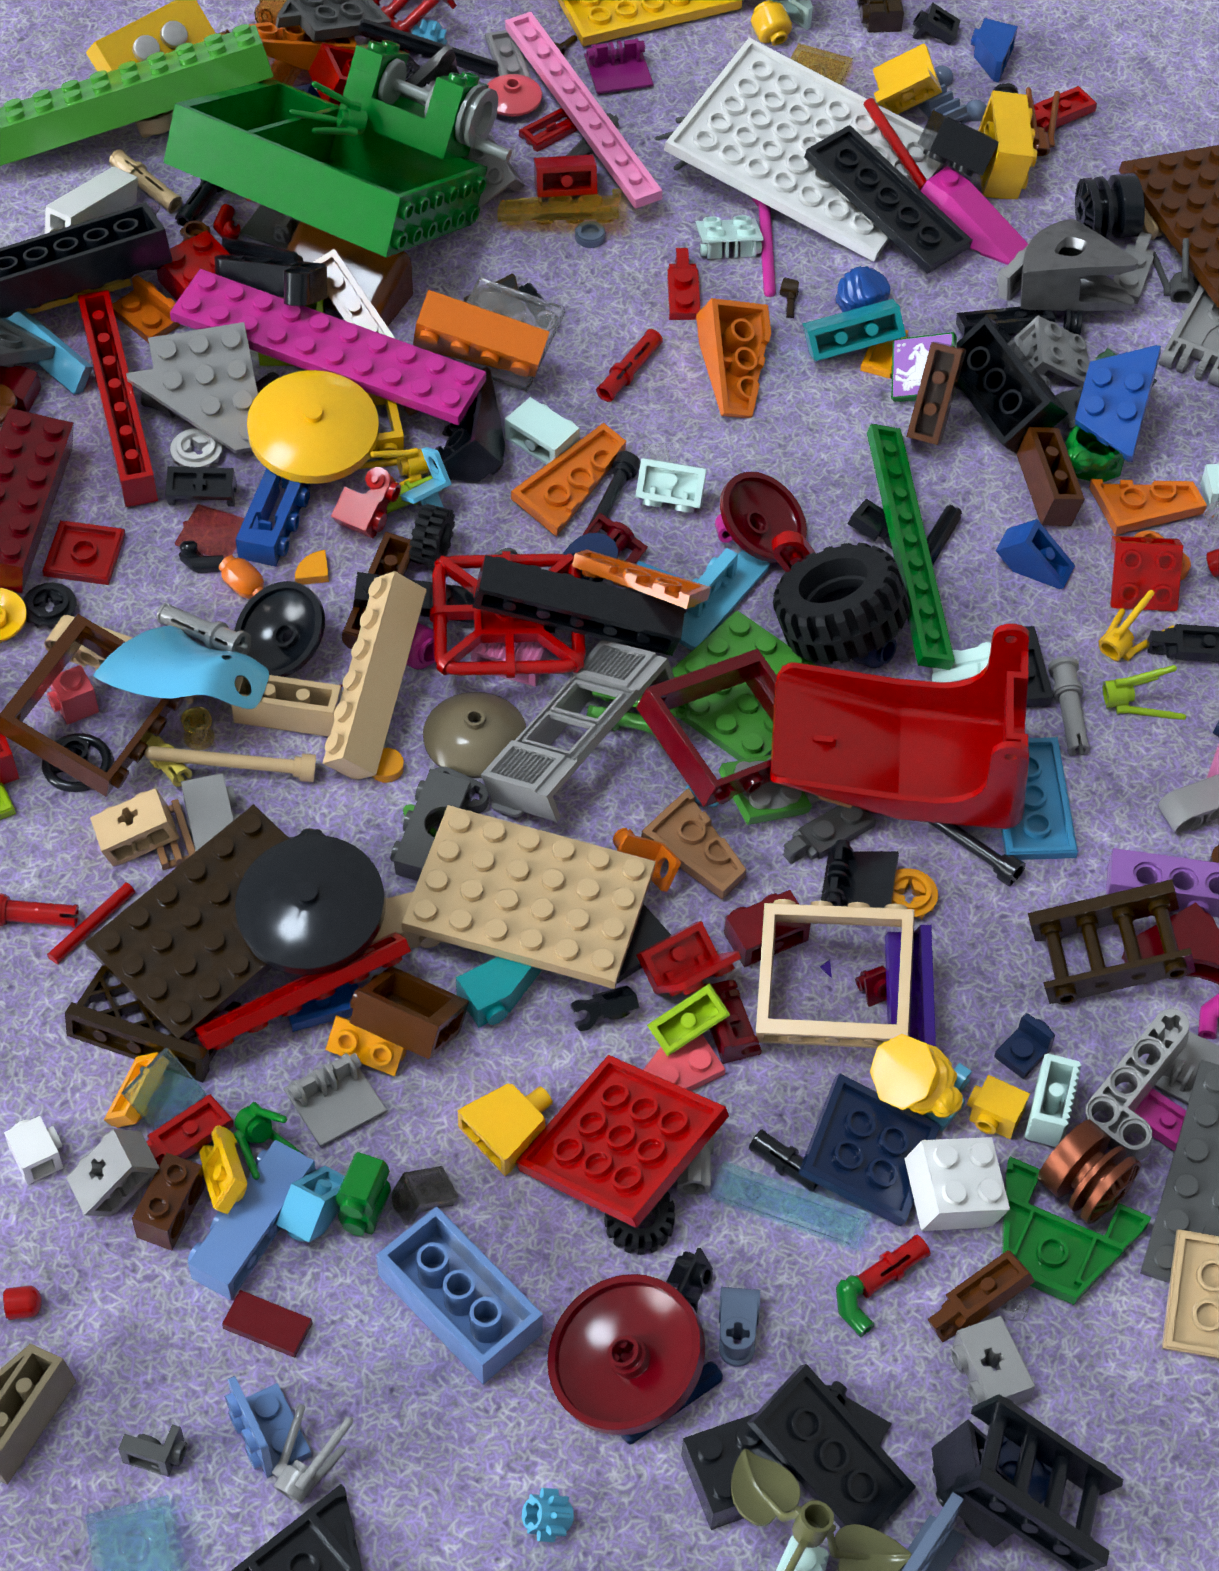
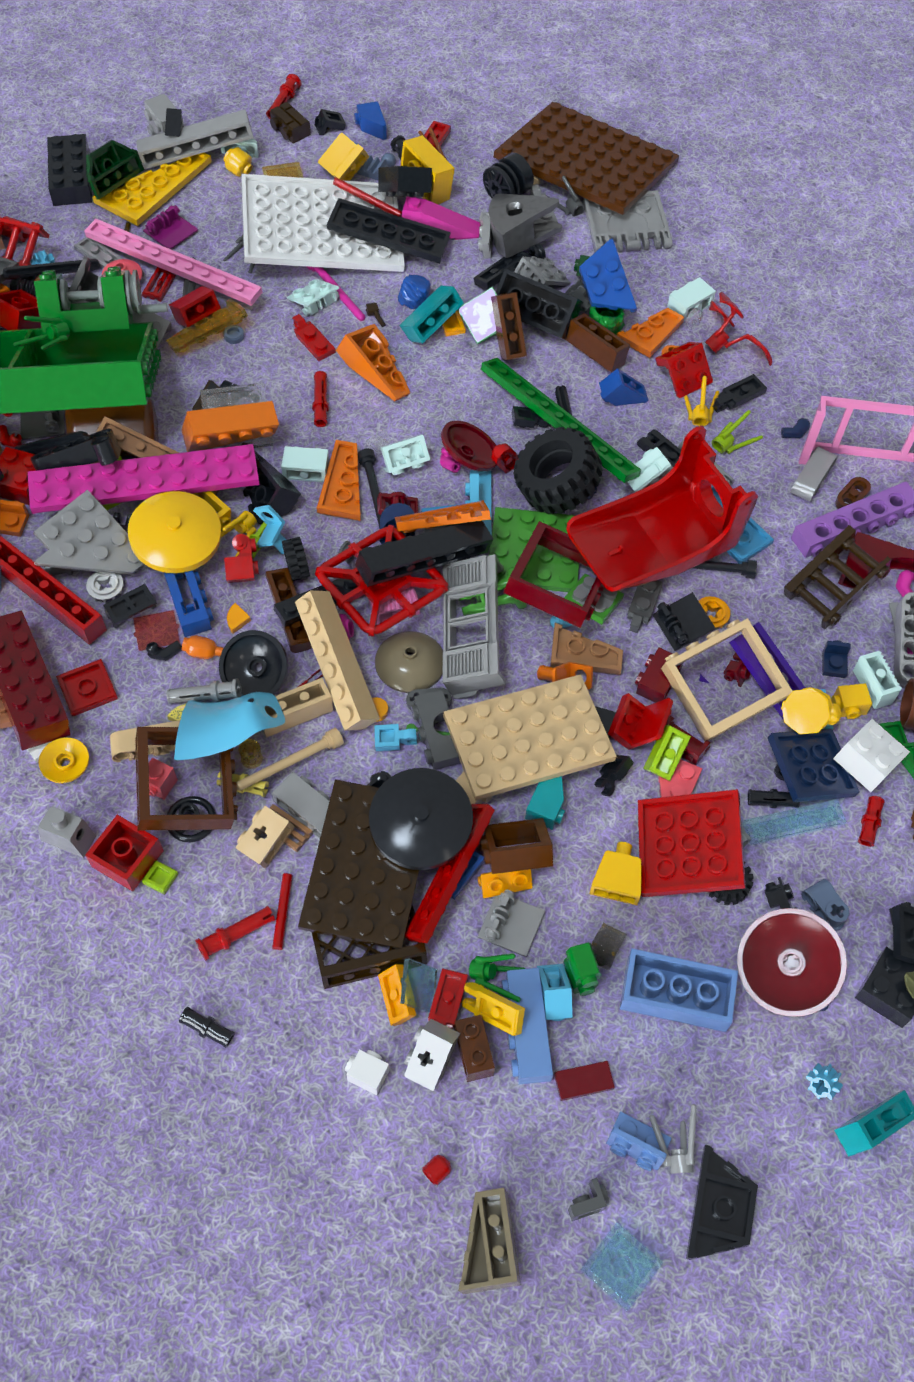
camera: 35 degrees left, 5 degrees up
black gear [23,582,77,629] -> none
green arm [836,1275,875,1337] -> none
none -> medium azure plate [374,724,417,751]

